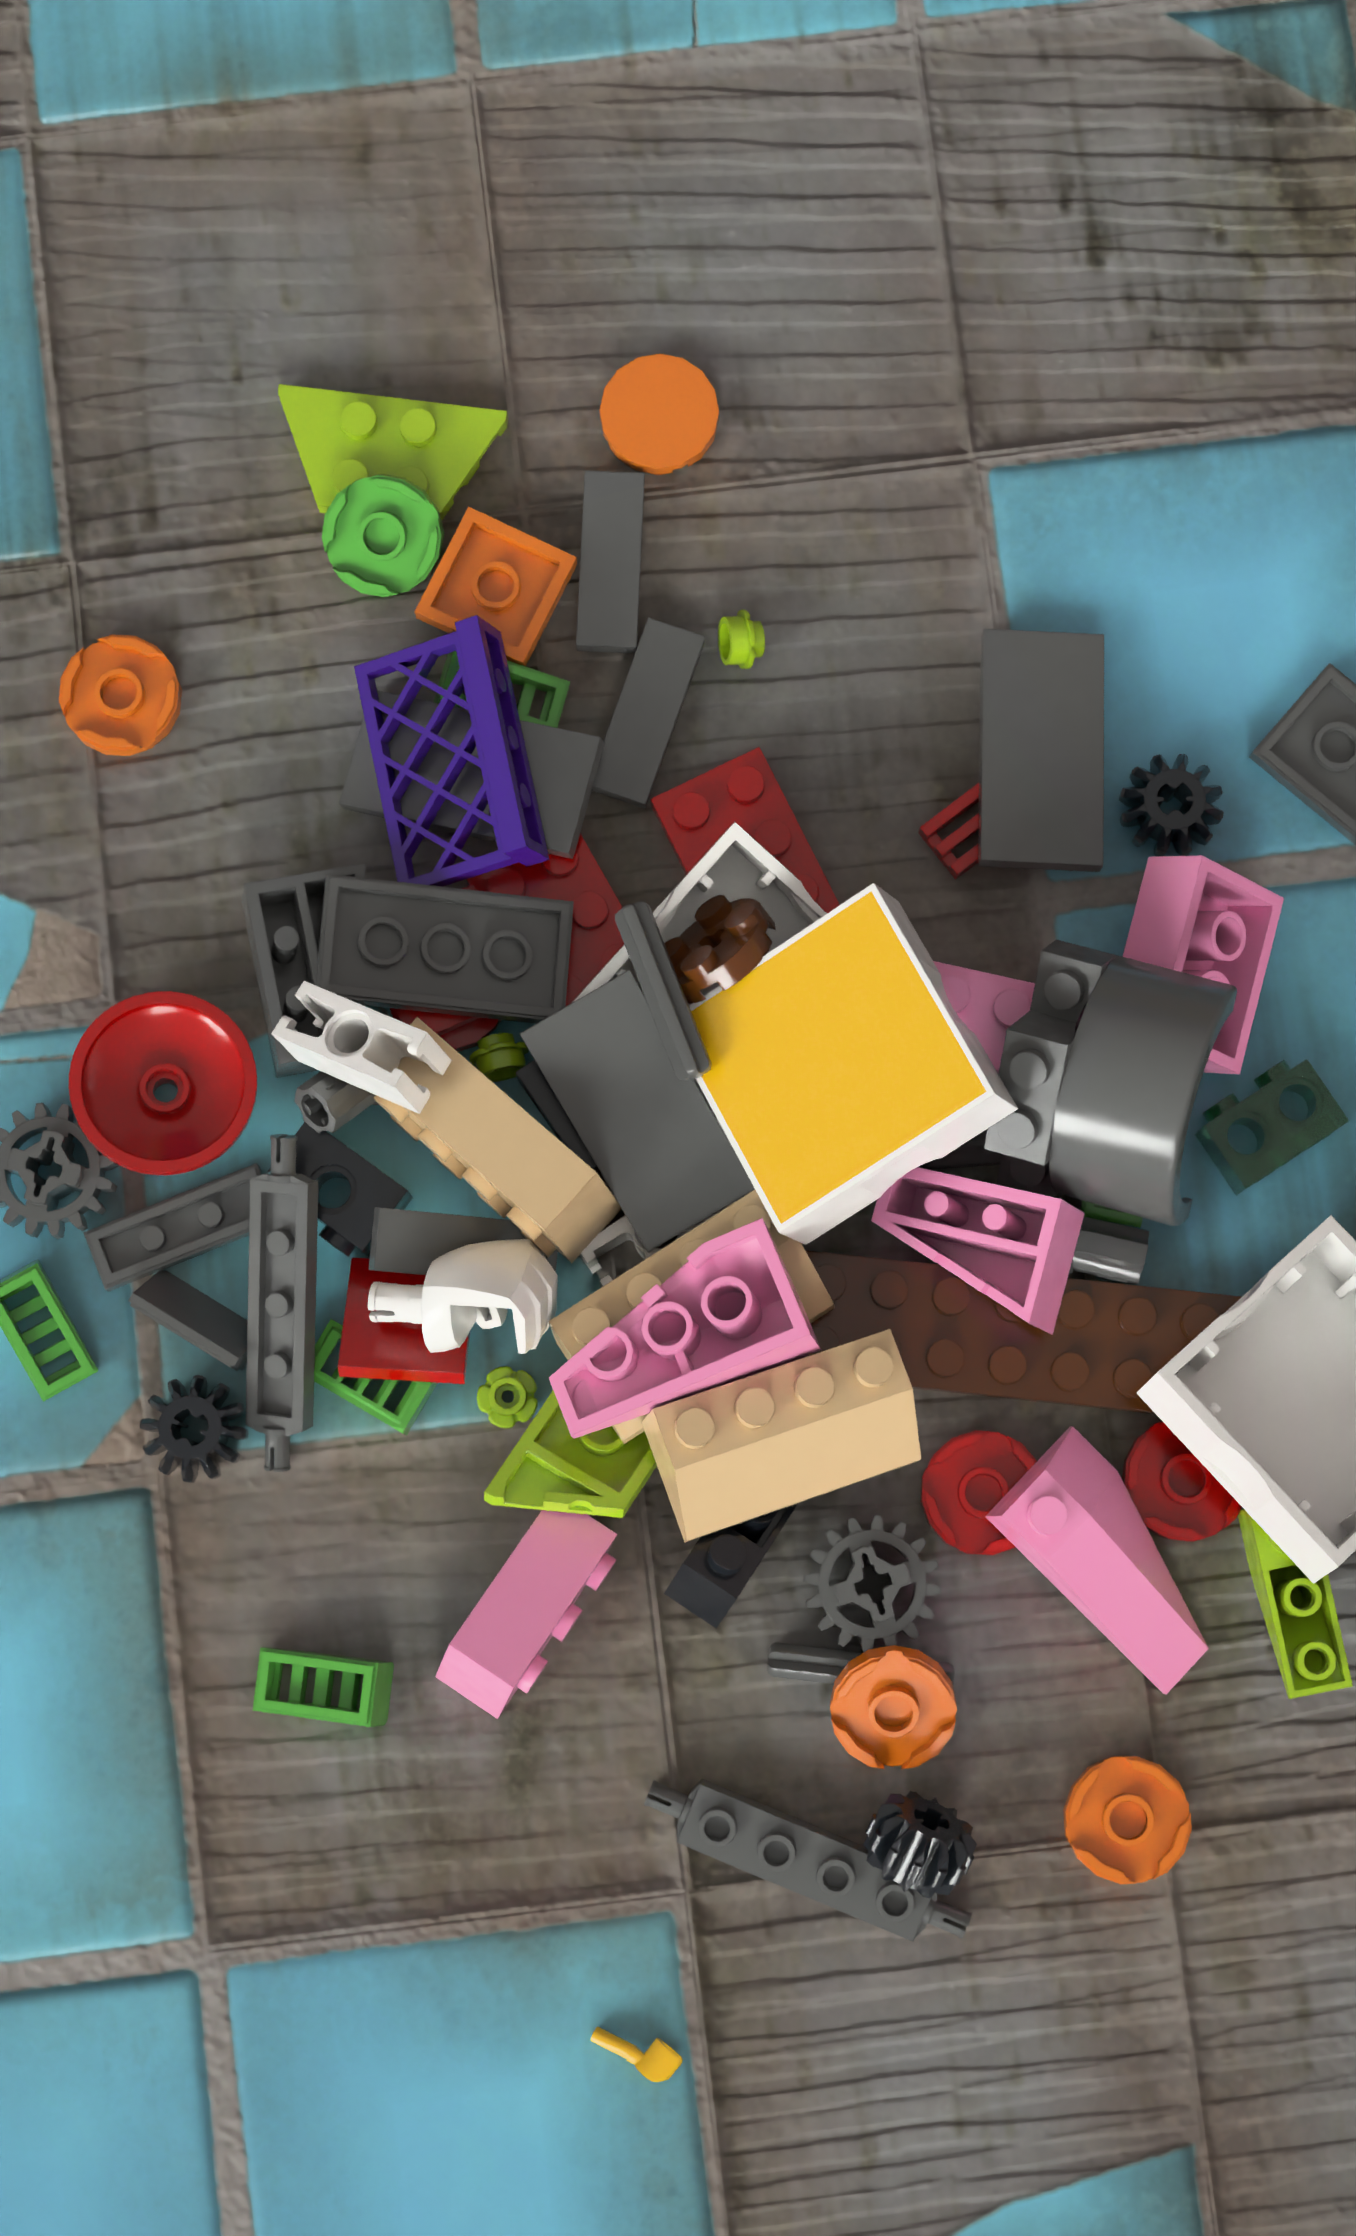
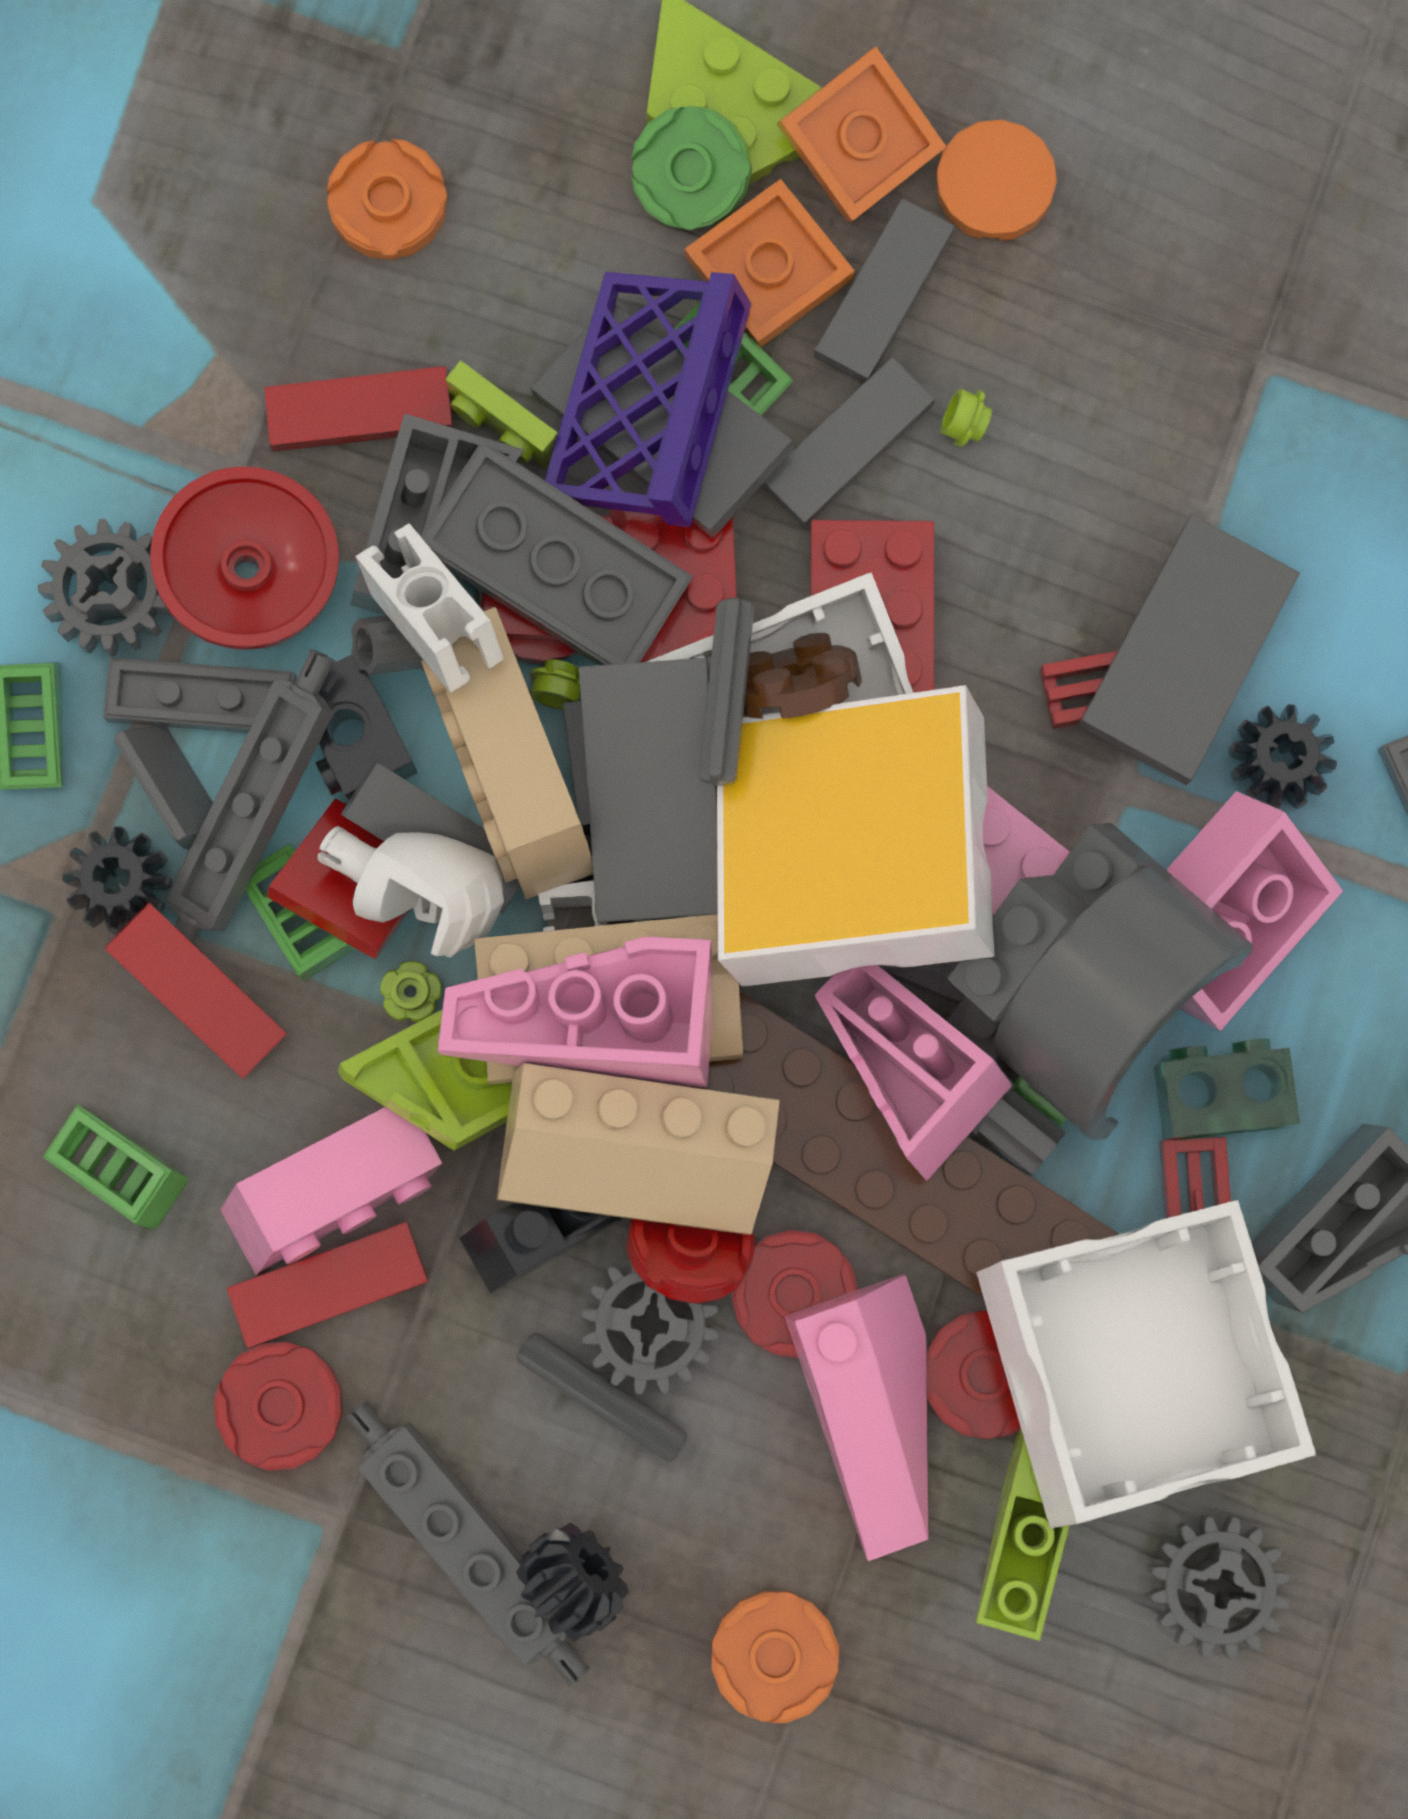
camera: 25 degrees right, 0 degrees up
yellow hand [590,2026,683,2082] -> none
orange tile [830,1645,957,1770] -> none
none -> red tile [104,902,287,1079]
none -> red tile [214,1342,343,1471]
none -> red tile [227,1222,429,1348]
none -> red tile [264,366,454,452]
none -> lime plate [445,360,558,469]
none -> red tile [626,1219,755,1304]
none -> orange plate [776,46,947,223]
none -> red tile [1159,1137,1231,1219]

